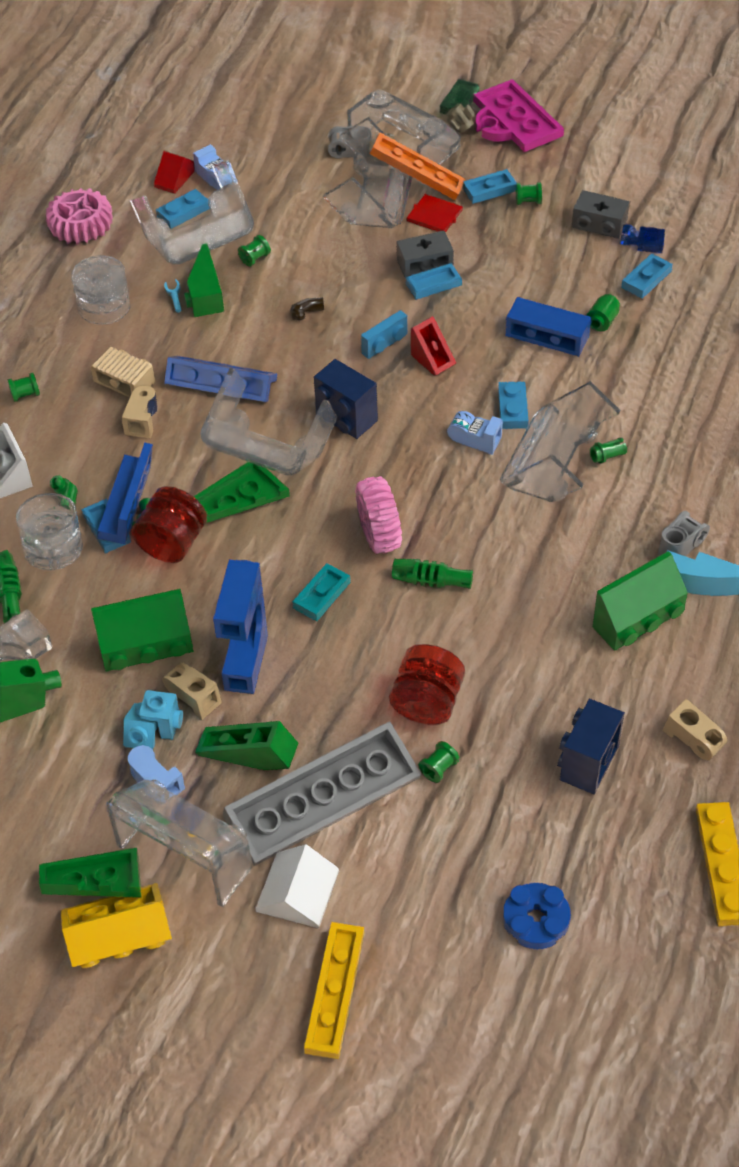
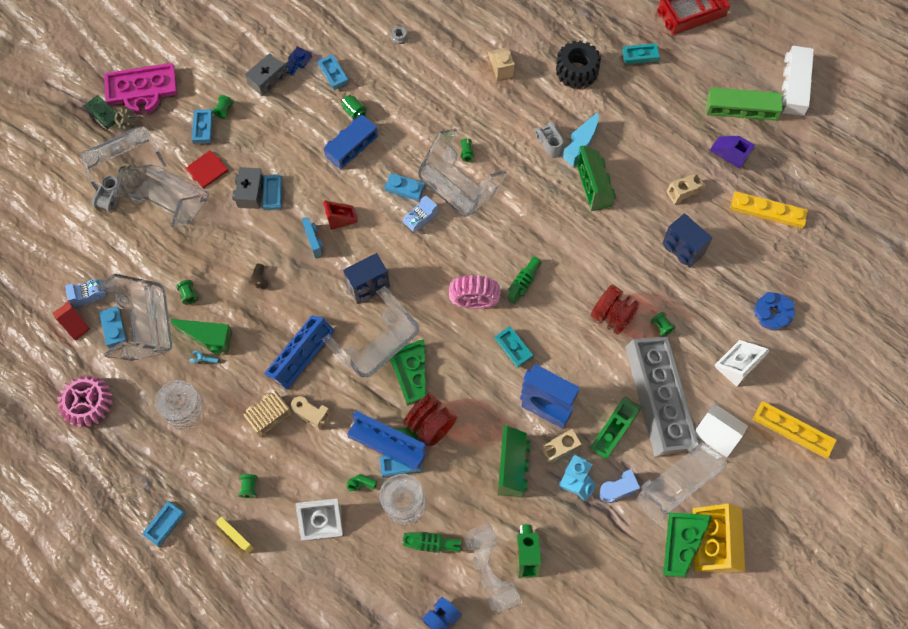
camera: 70 degrees left, 15 degrees up
orange plate [369,132,465,200] -> none
none -> white slope [714,340,769,386]

